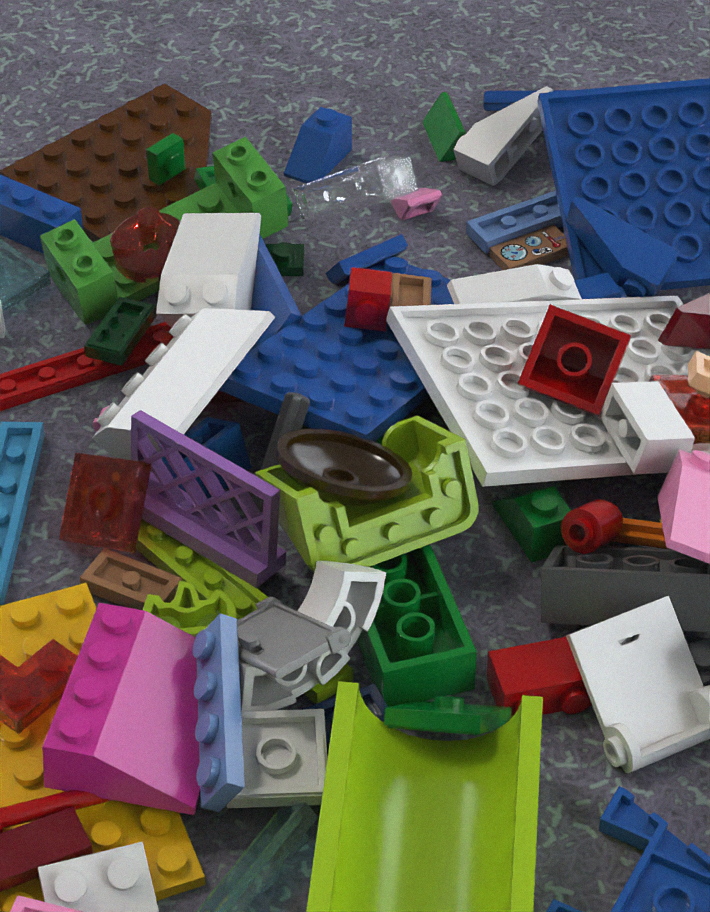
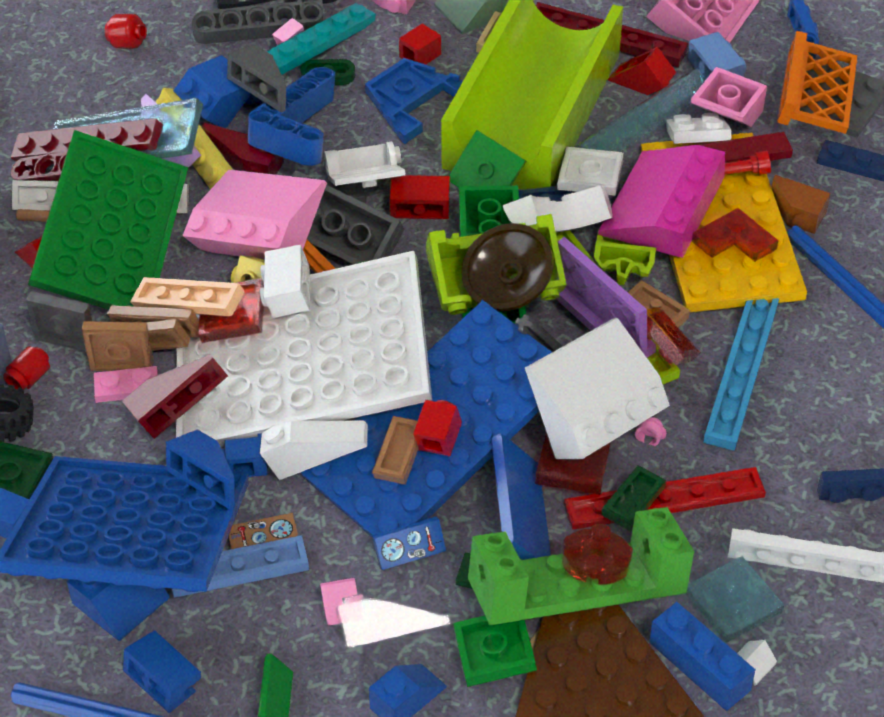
camera: 165 degrees left, 5 degrees up
green plate [146,133,186,186] -> none
white slope [156,213,261,328] -> none
medium blue plate [193,614,245,812] -> none
light grey door [237,597,351,679] -> none
white slope [453,86,553,186] -> none
red slope [517,304,631,417] -> none
red brick [561,499,623,554] -> none

